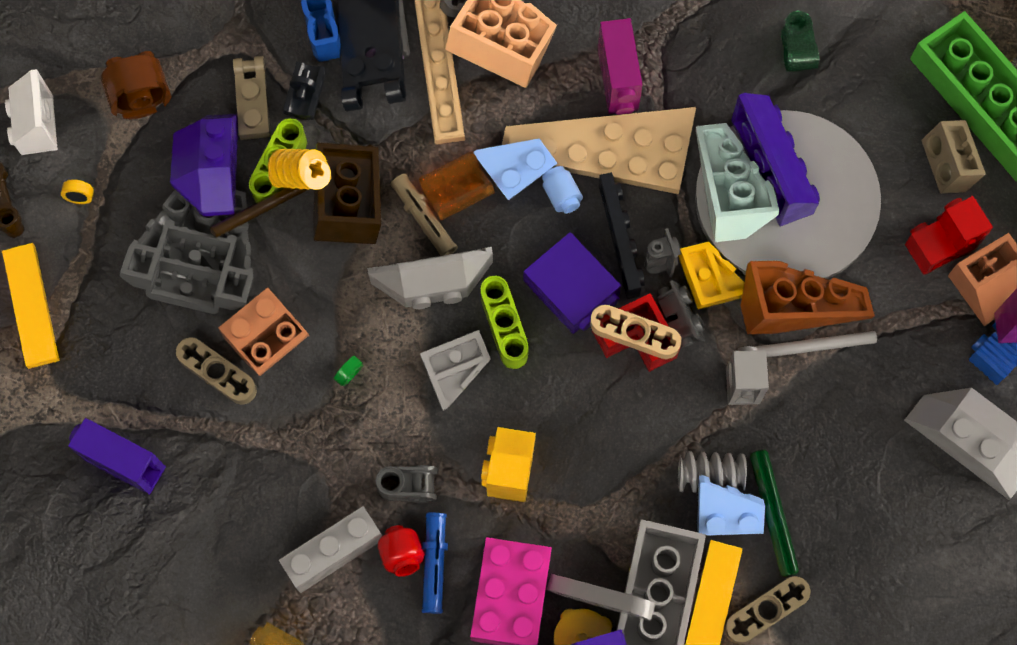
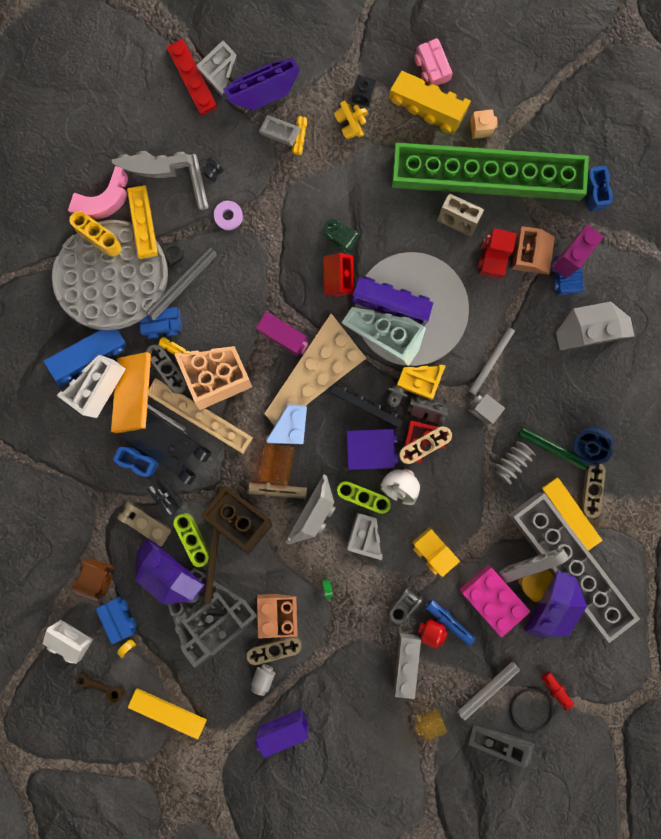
camera: 55 degrees left, 15 degrees up
yellow piece [268,148,331,190] -> none
light blue brick [542,166,583,214] -> none
light blue wing [697,475,765,535] -> none
dark orange wedge [741,261,875,335] -> none
none -> blue brick [95,596,137,644]
none -> light grey brick [251,664,275,696]
none -> red brick [323,253,354,297]
none -> white cylinder [380,469,420,505]
none -> dark blue cylinder [573,426,615,466]

